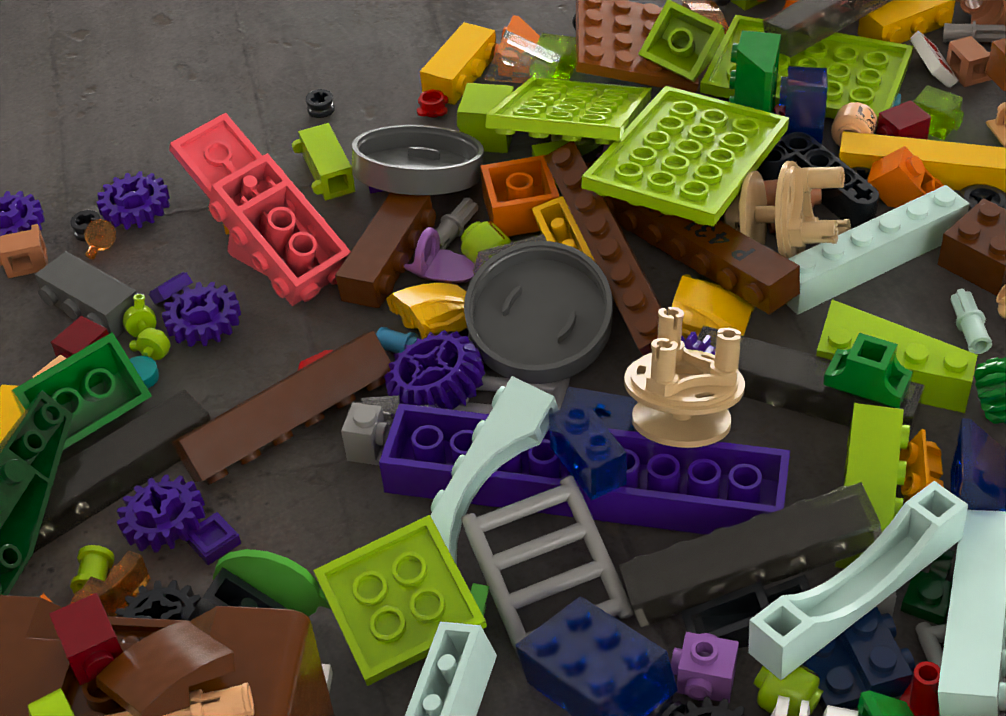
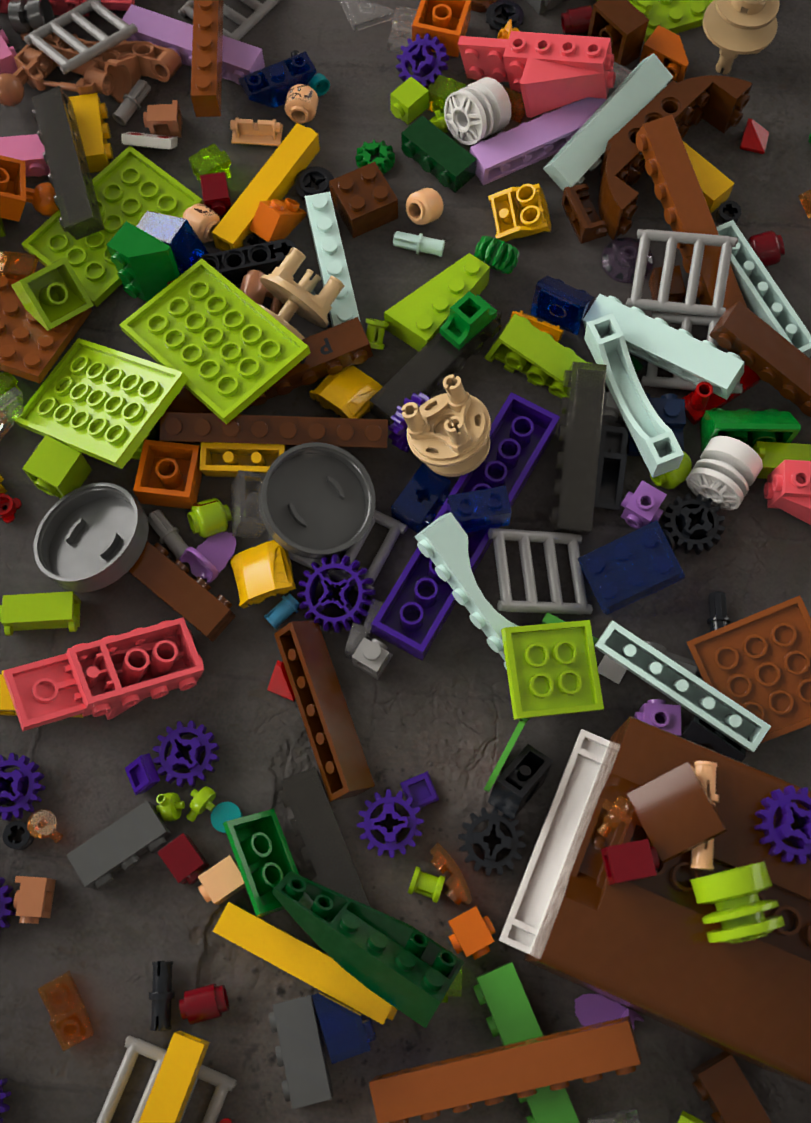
camera: 75 degrees left, 25 degrees up
none -> lime bush [365,318,389,350]
none -> clear orange piece [598,796,633,837]

